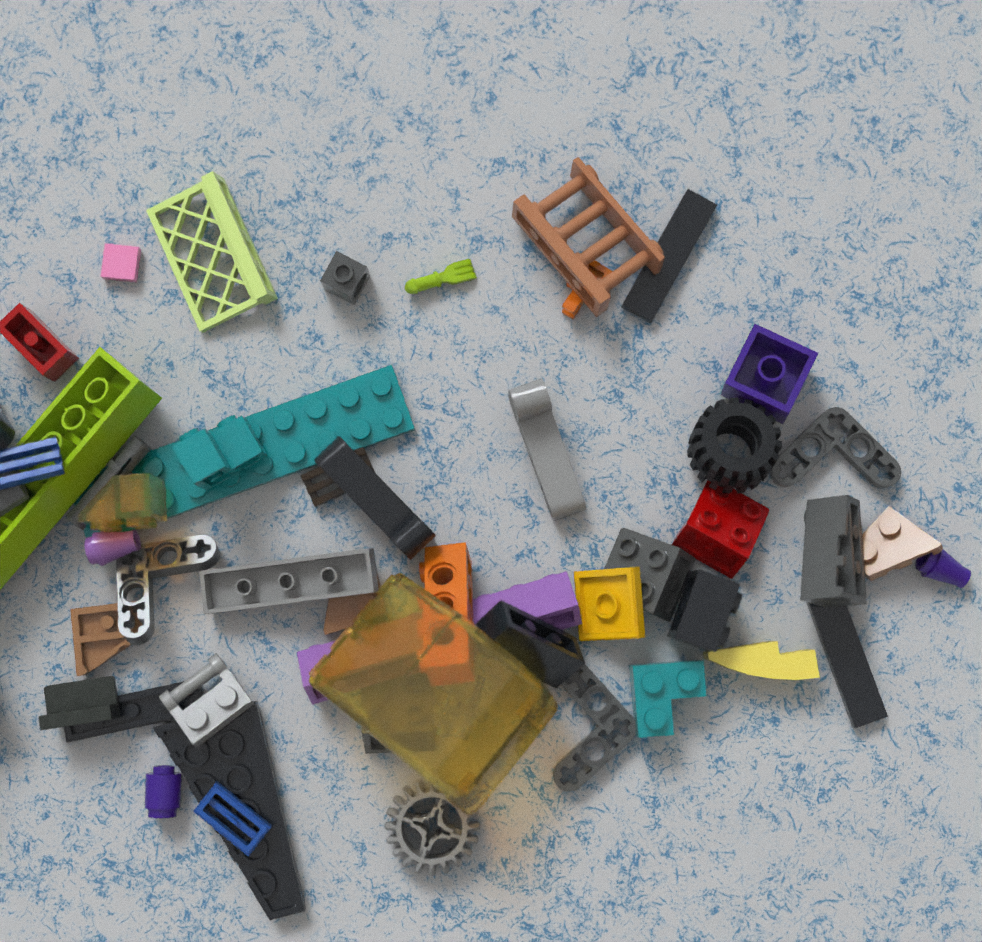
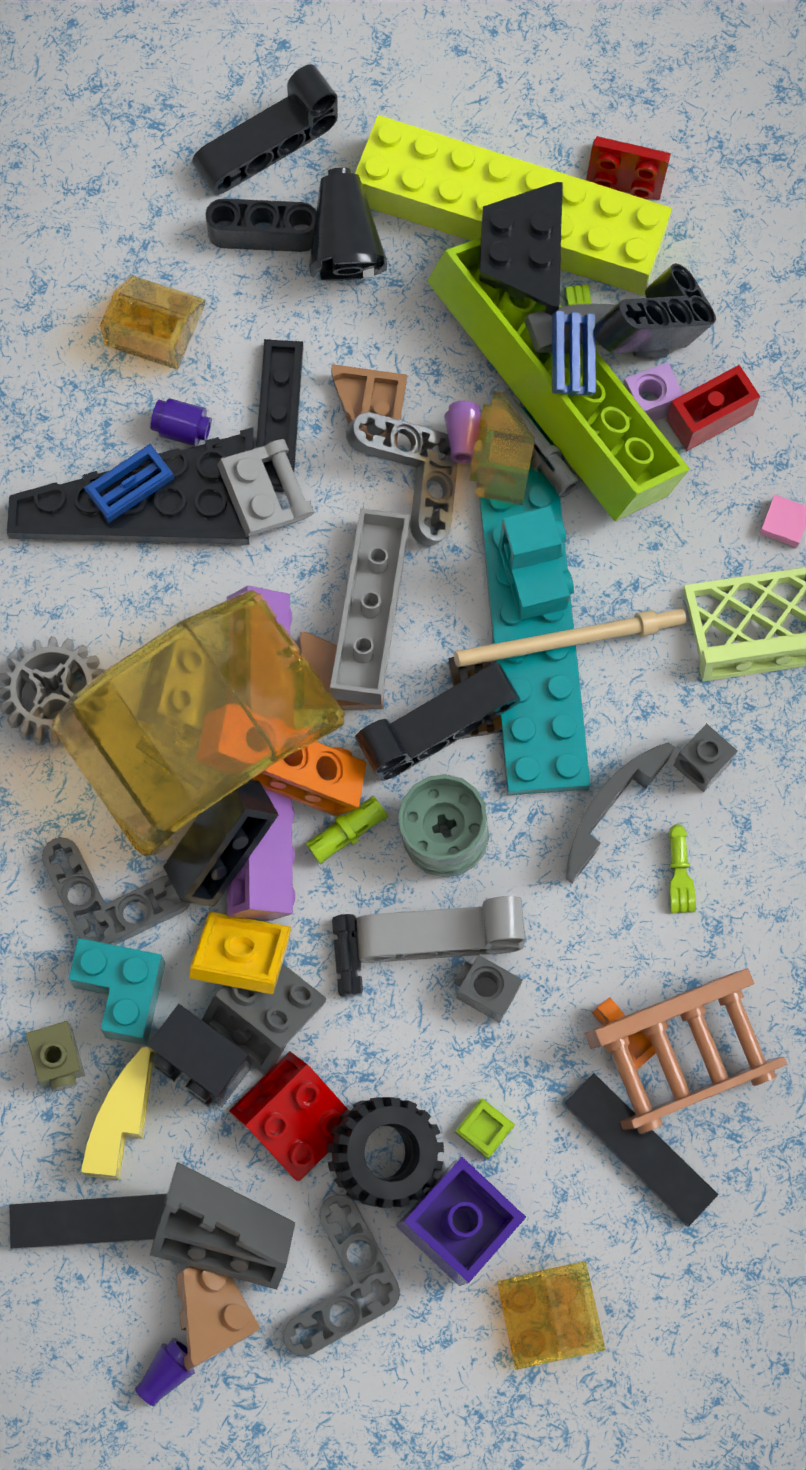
camera: 100 degrees right, 10 degrees down
pearl dark grey panel [38,676,120,731] -> none
none -> olive brick [25,1021,85,1092]
none -> clear yellow slope [100,275,206,370]
none -> lime pin [305,795,388,865]
none -> black axle [332,914,363,997]
none -> sand green wheel [398,774,489,877]
none -> tan bar [454,609,686,667]
none -> dark grey brick [454,954,523,1023]
none -> lime tile [455,1098,515,1159]
none -> clear yellow slope [497,1261,606,1370]
none -> dark grey slope [566,742,675,884]
none -> lavender brick [623,362,683,422]

